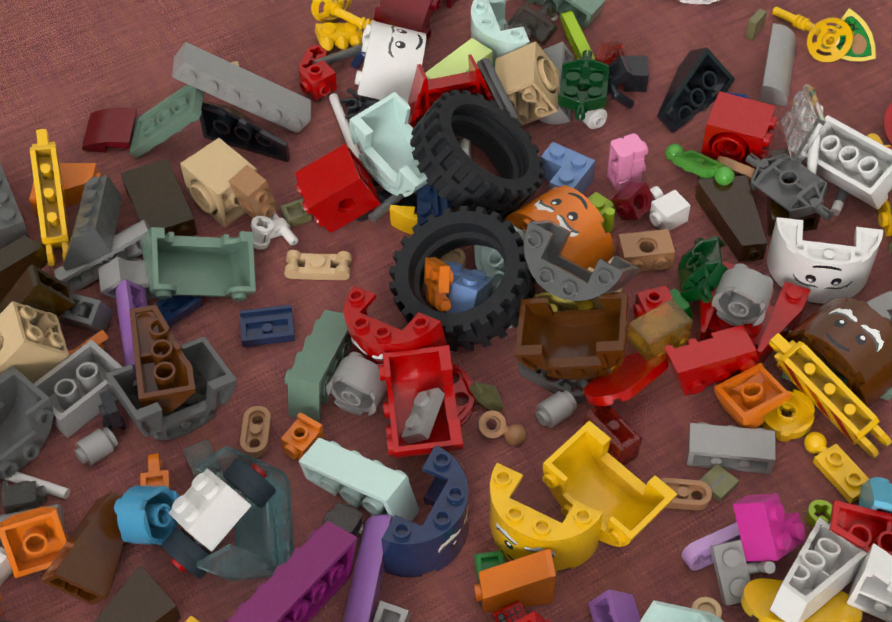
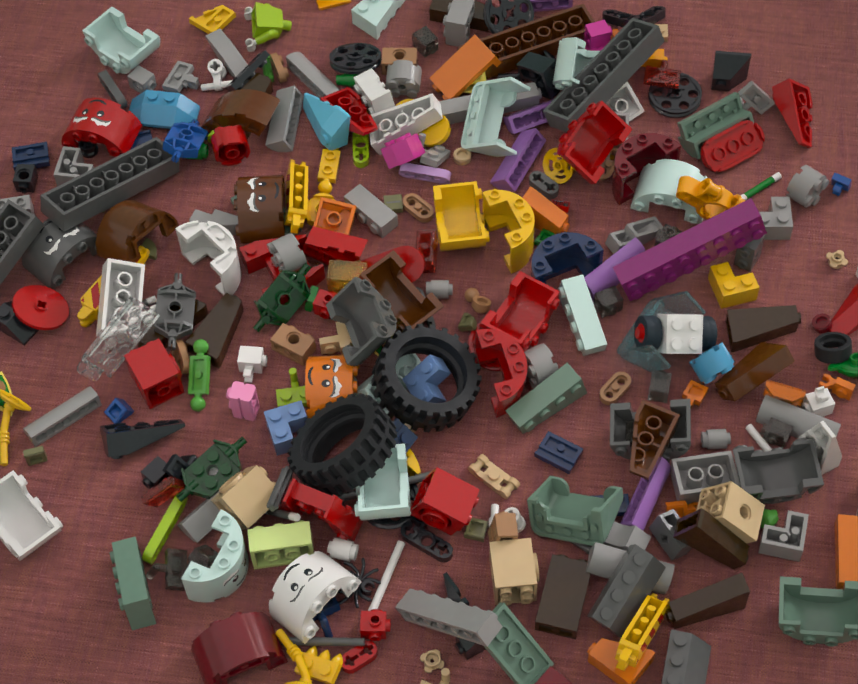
camera: 140 degrees left, 5 degrees up
black plate [98,390,126,431] -> none
orange brick [281,412,325,460] -> none
light grey plate [401,388,445,444] -> none
orange plate [424,257,453,312] -> none
dark red brick [611,182,655,220] -> none

